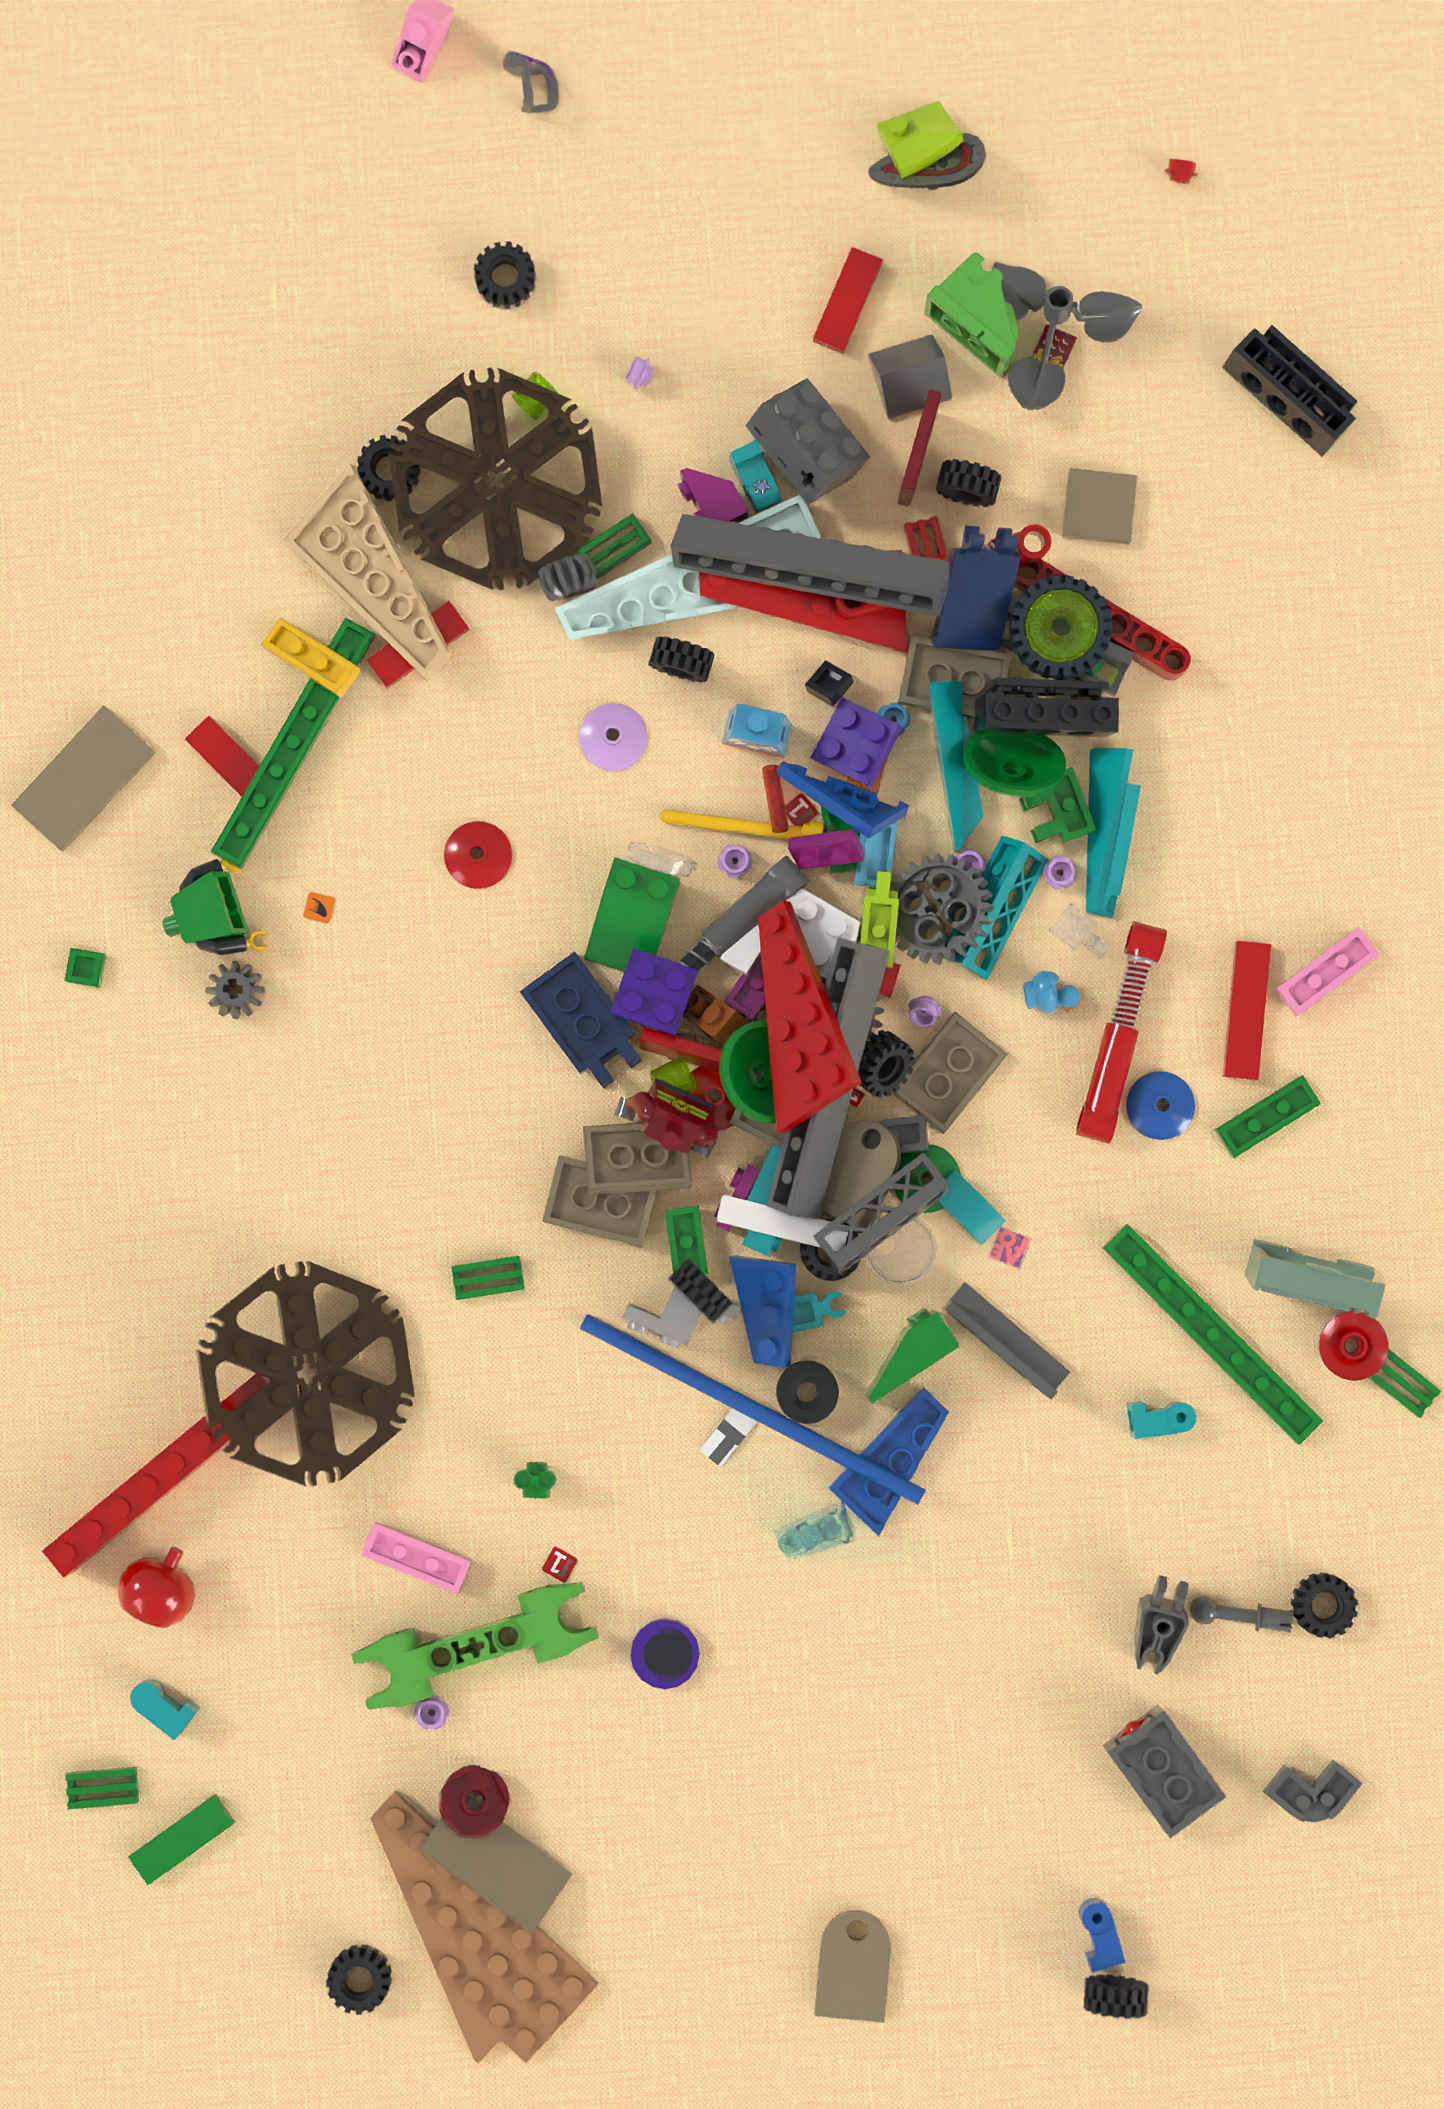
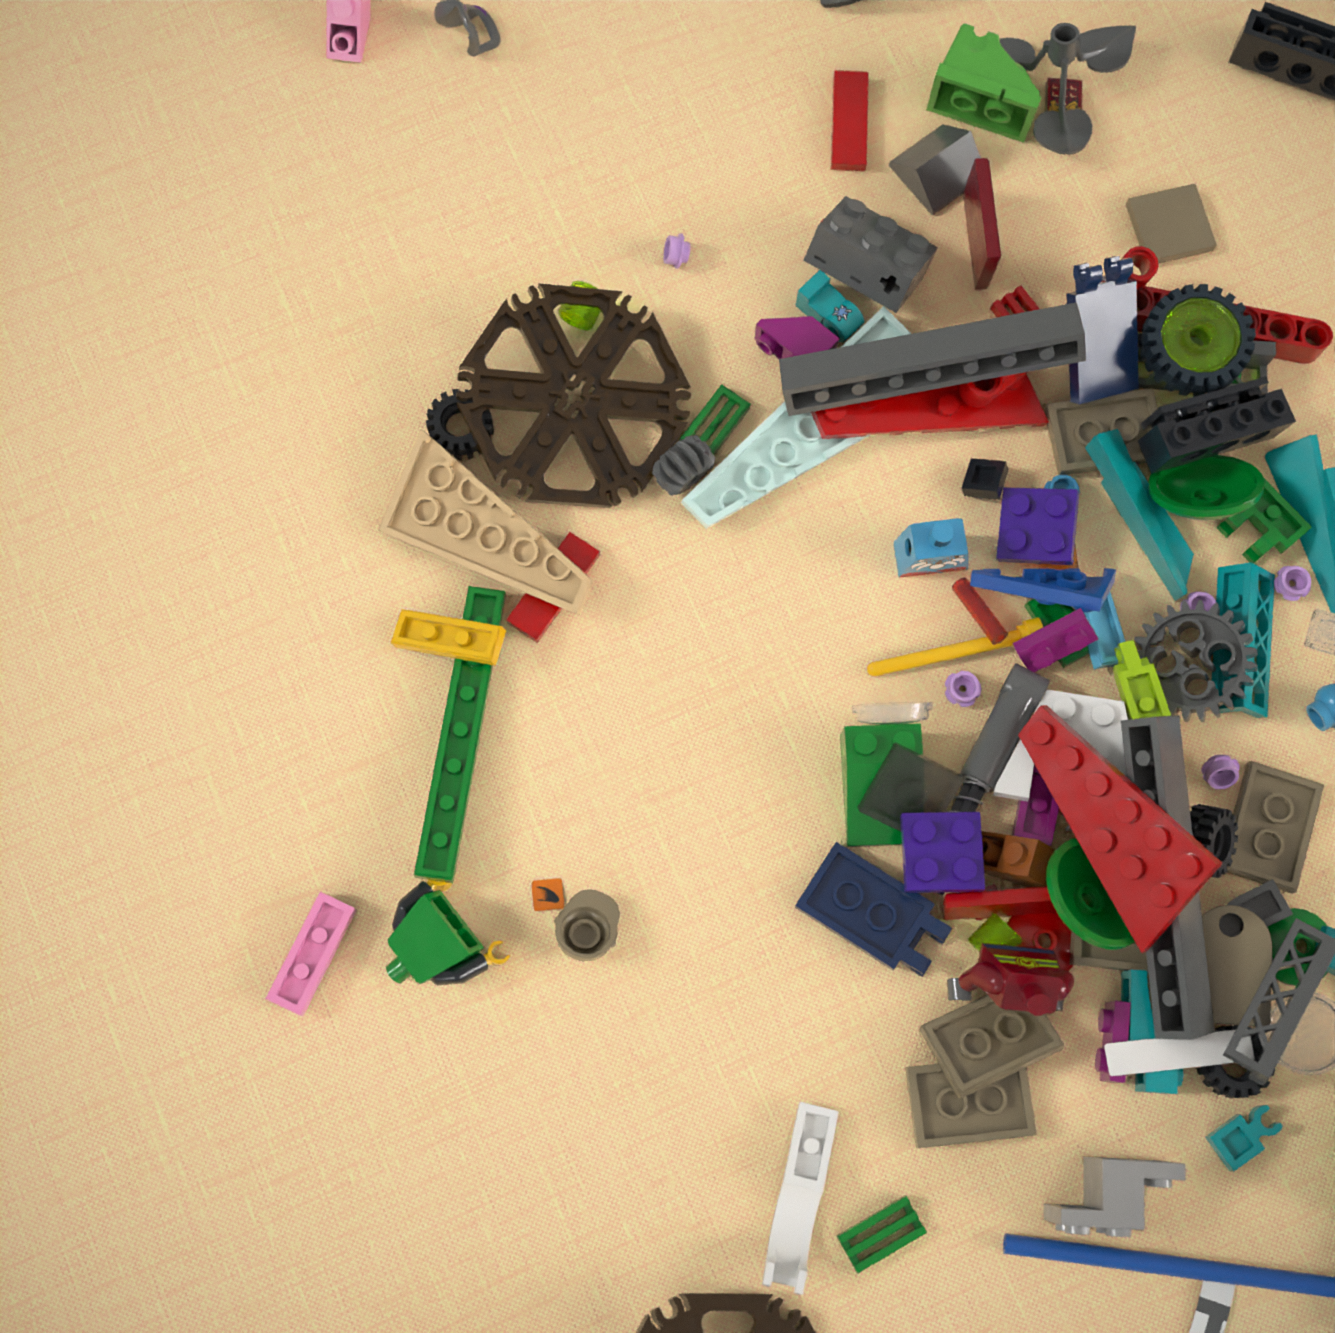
camera: 20 degrees left, 10 degrees down
dark tan tile [11,706,156,852] -> none
green tile [64,948,106,988] -> none
red tile [185,716,259,797] -> none
dark grey gear [206,961,265,1020] -> none
red dish [444,821,512,889] -> none
black tyre [474,241,536,309] -> none
lavender dish [579,703,647,771] -> none
black tyre [648,636,715,683] -> none
green plate [665,1205,708,1274] -> none
black tyre [668,1259,733,1323] -> none
blue wing [729,1255,796,1368] -> none
black tyre [776,1360,839,1424] -> none
red sticker [782,793,818,827] -> none
black tyre [936,459,1002,507] -> none
none -> bright pink plate [265,892,357,1016]
none -> dark tan hat [554,889,620,962]
none -> white piece [762,1102,839,1295]
none -> clear smoke tile [858,742,964,832]

